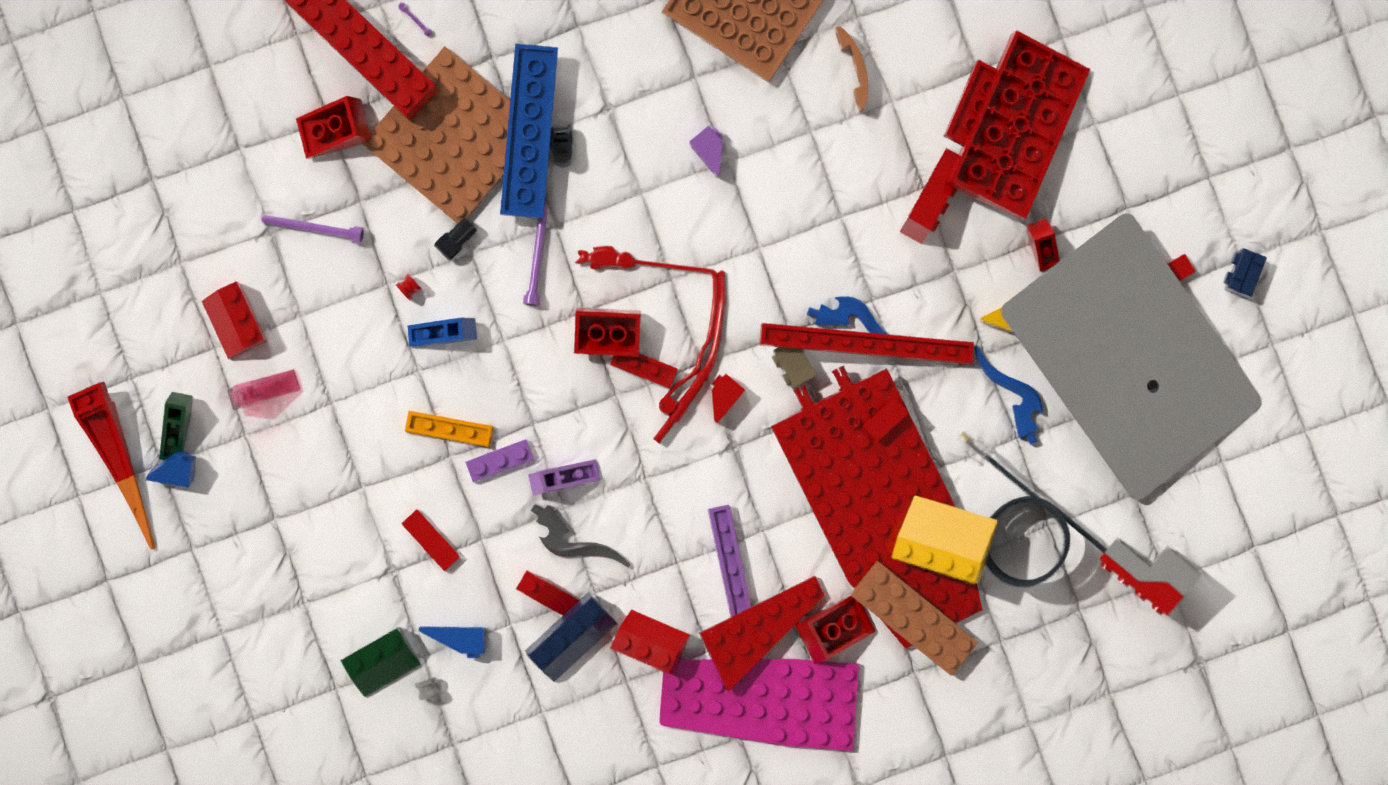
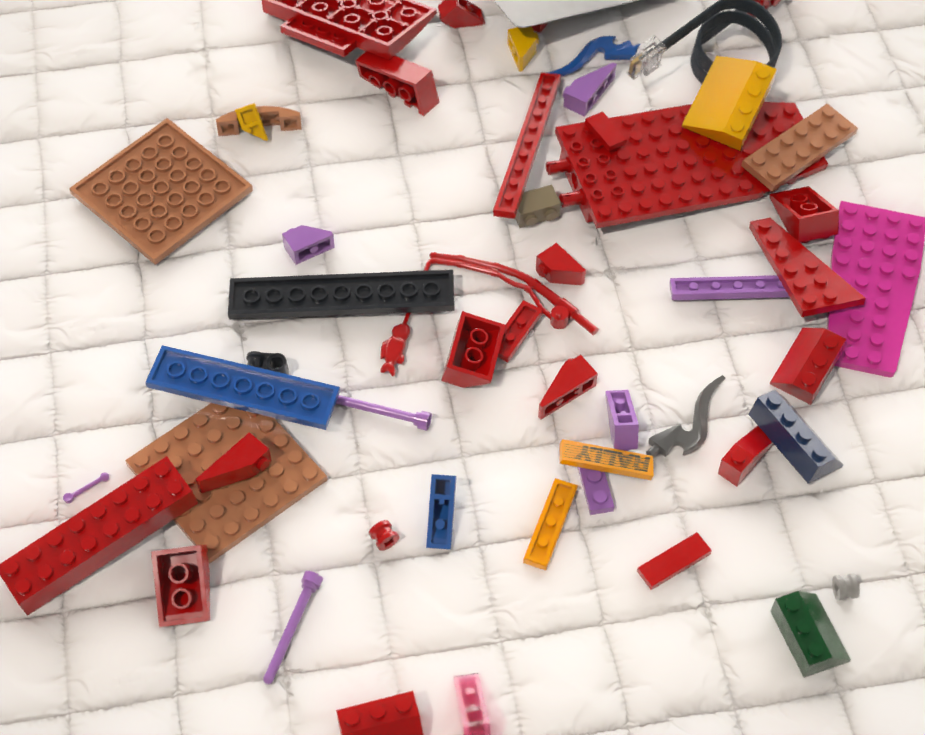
camera: 75 degrees left, 30 degrees down
blue slope [419,626,486,658] -> none
black piece [434,217,478,261] -> none
blue piece [807,296,886,334] -> none
none -> red slope [196,432,272,493]
none -> black plate [228,269,455,320]
none -> yellow tile [235,102,268,141]
none -> red slope [538,354,598,420]
none -> light orange tile [560,439,654,480]
none -> medium lavender slope [562,63,617,117]

